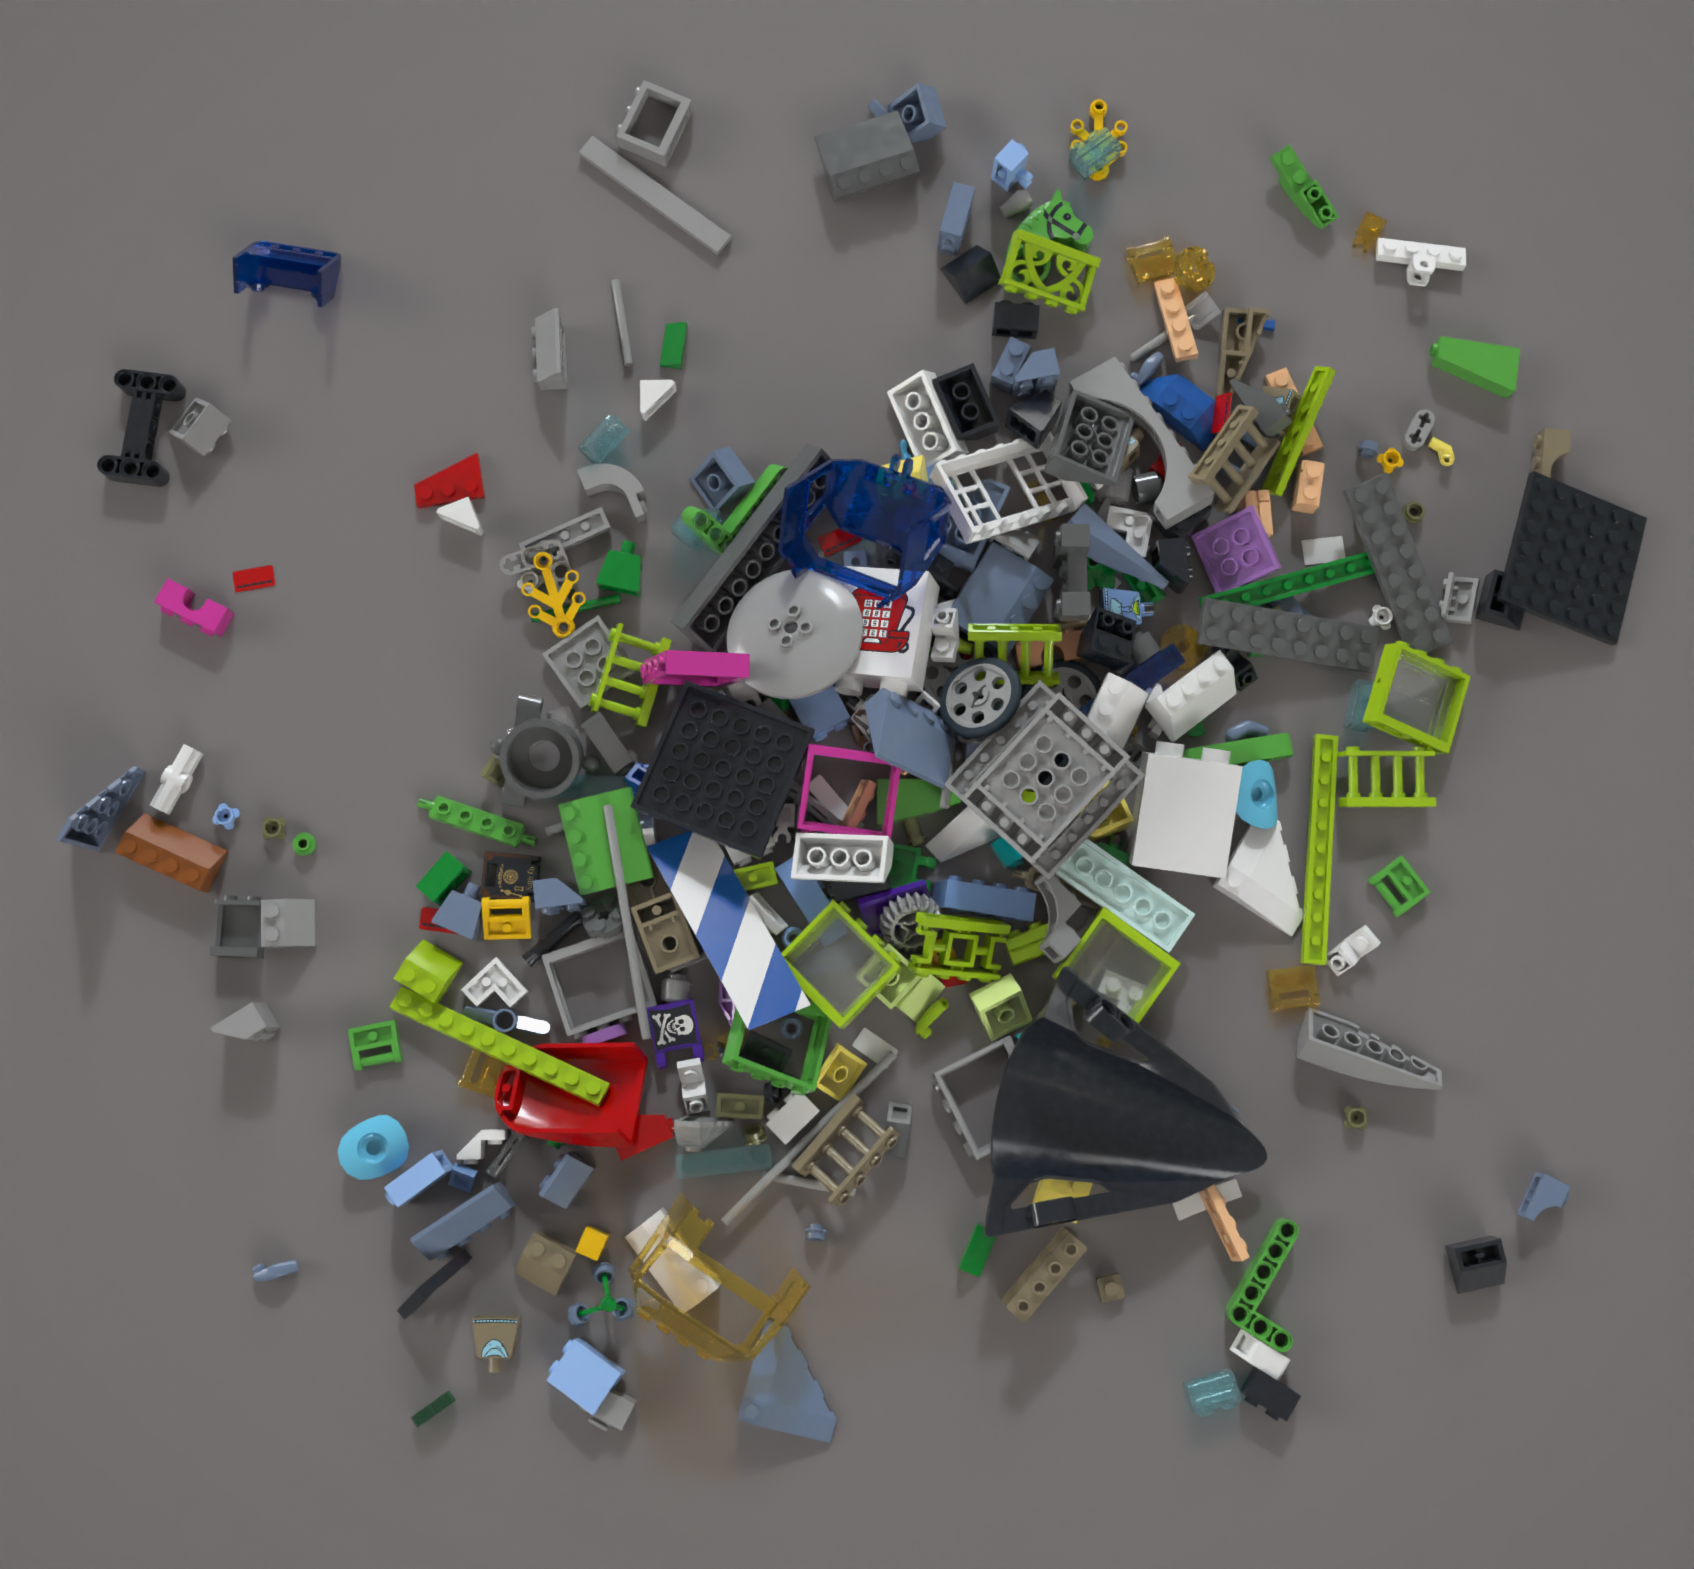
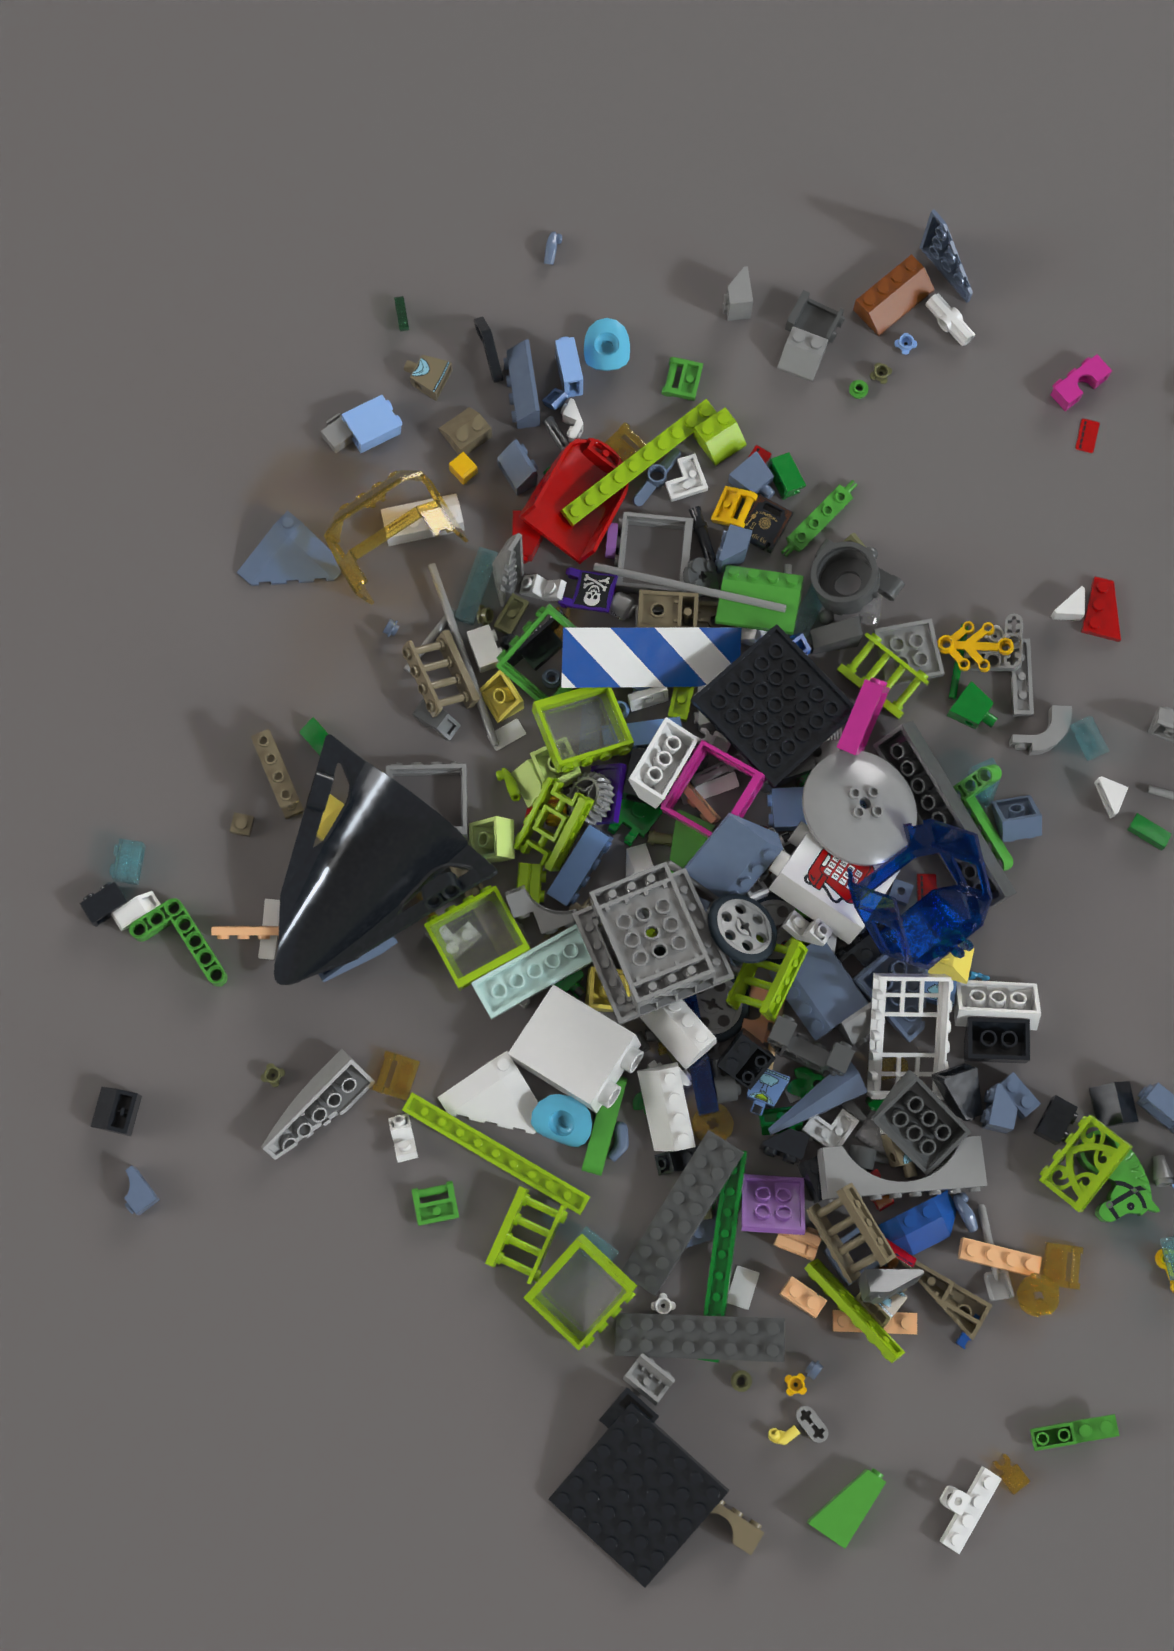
camera: 115 degrees right, 5 degrees down
sand blue plant [568,1262,635,1327] -> none

